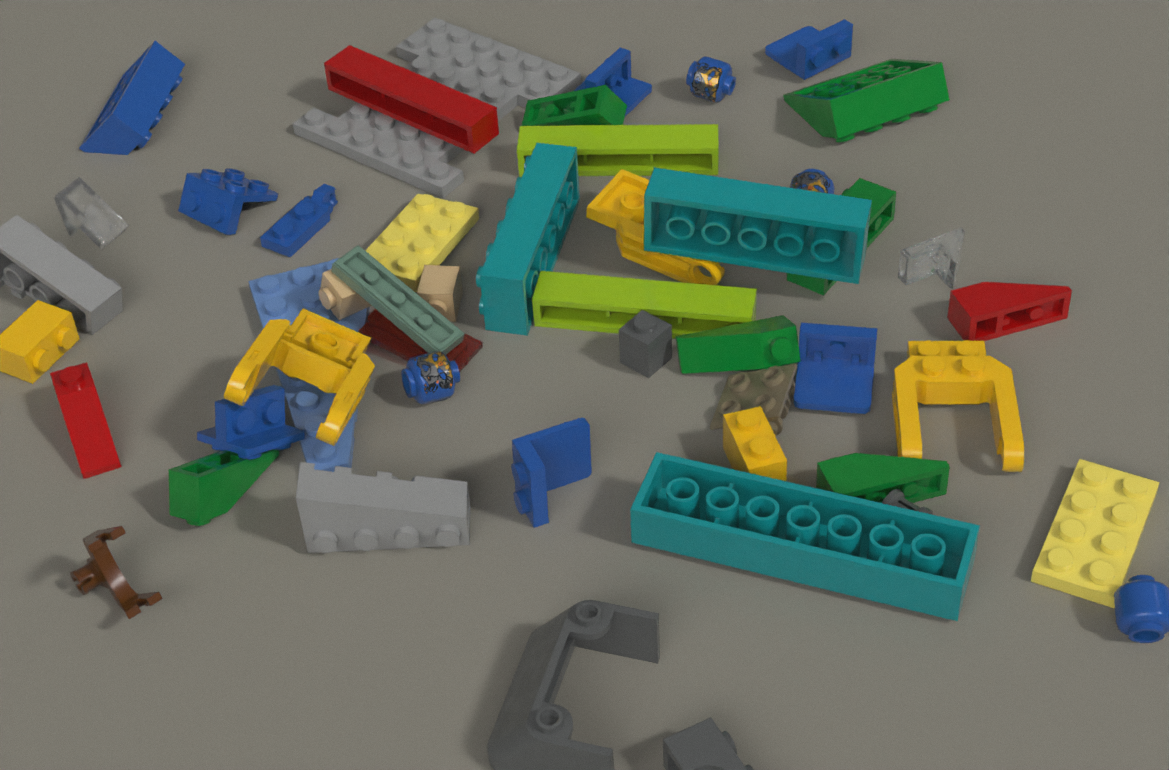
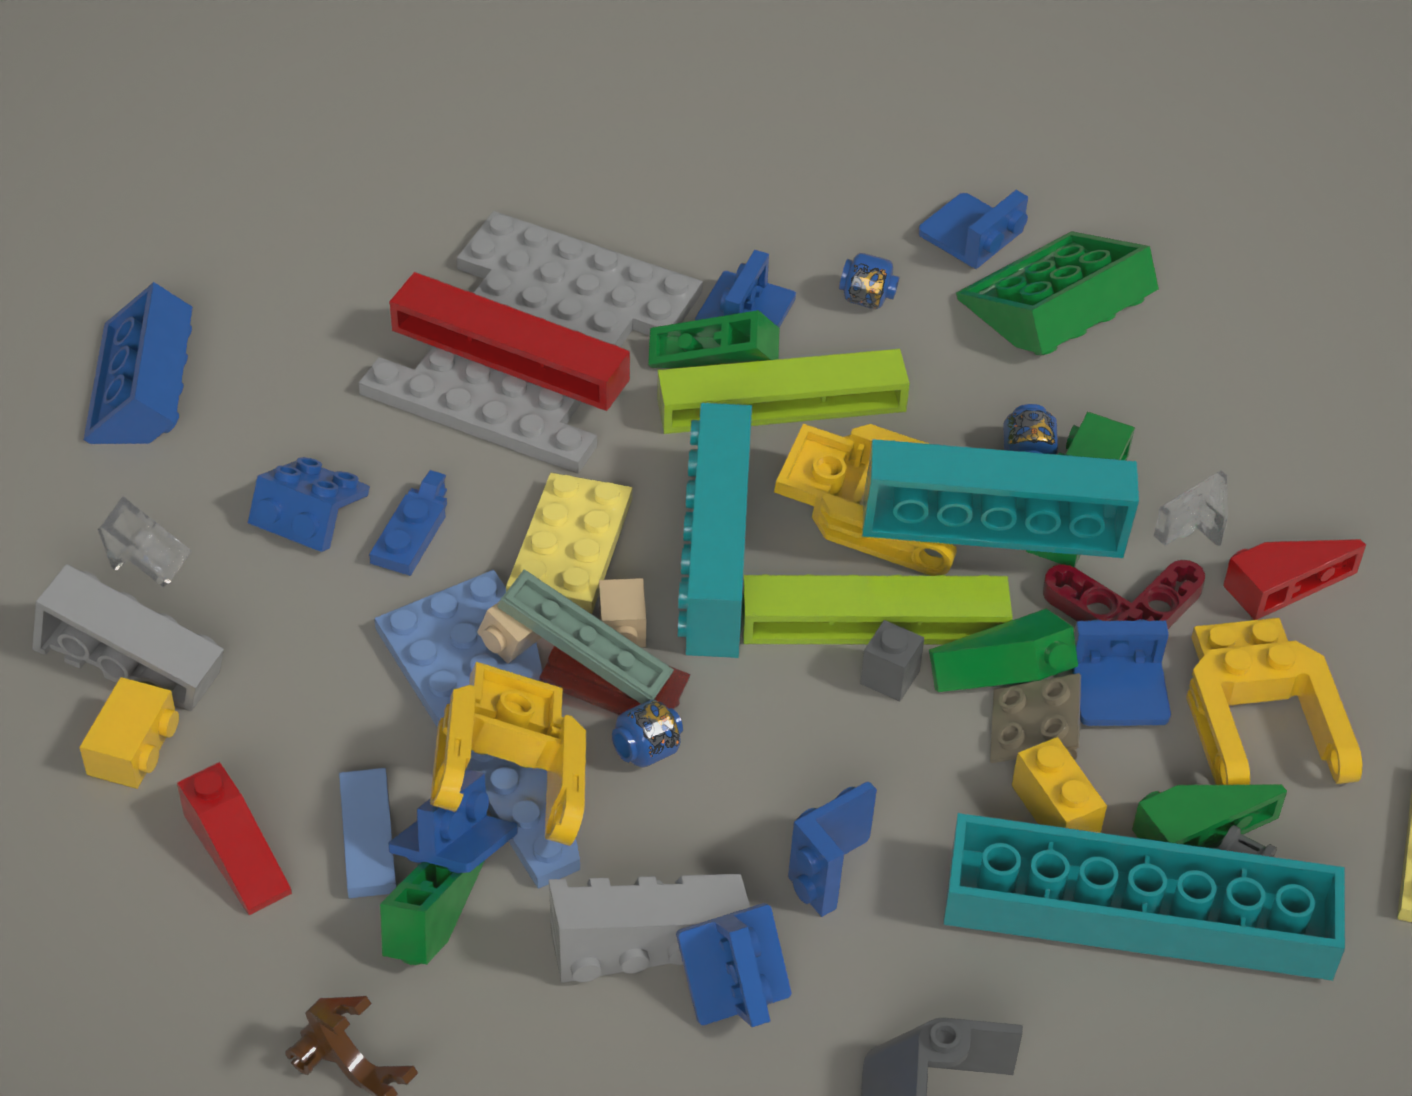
camera: 15 degrees left, 5 degrees up
none -> medium blue tile [339,768,396,898]
none -> blue bracket [676,903,792,1027]
none -> dark red beam [1043,560,1205,629]

